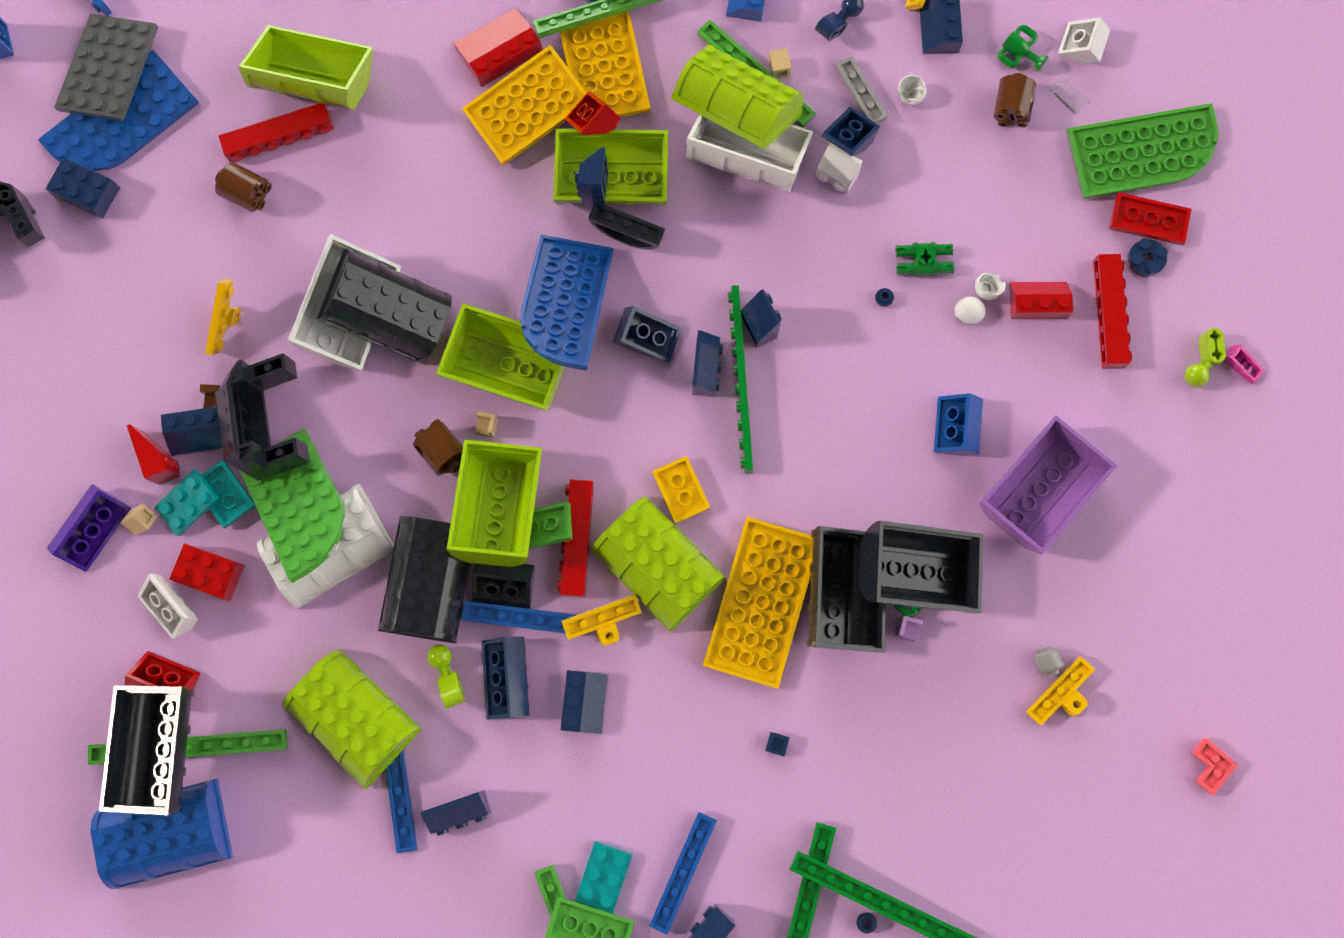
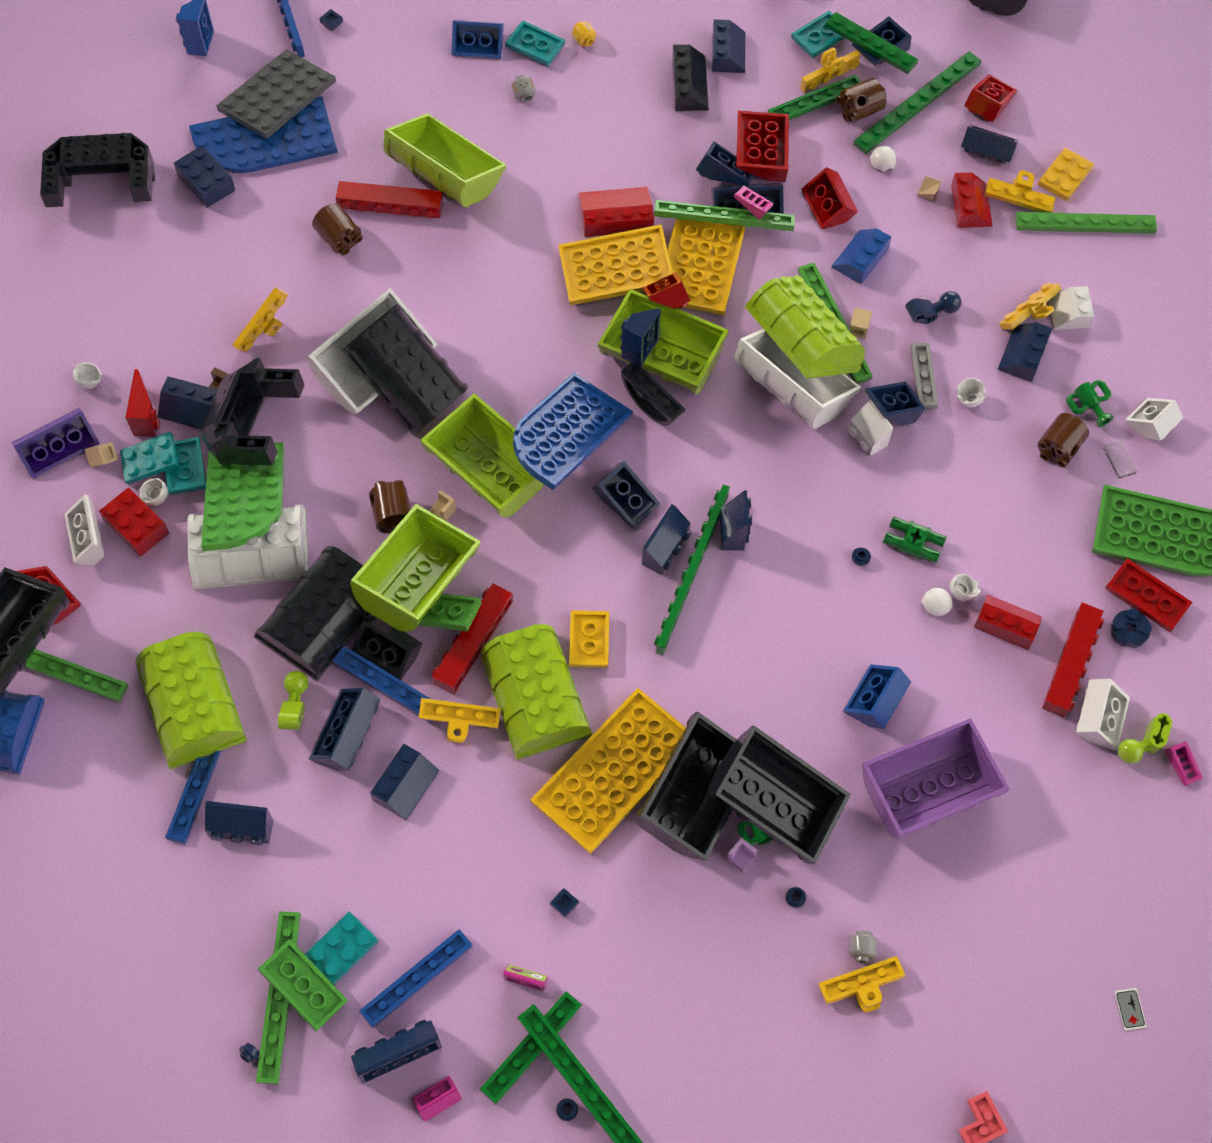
camera: 20 degrees right, 15 degrees down
none -> white hair [73,362,102,390]
none -> white hair [139,478,168,506]
none -> dark pink slope [503,964,548,991]
none -> dark blue plate [785,887,806,908]
none -> white slope [1076,679,1130,750]
none -> sticker [1114,988,1147,1031]

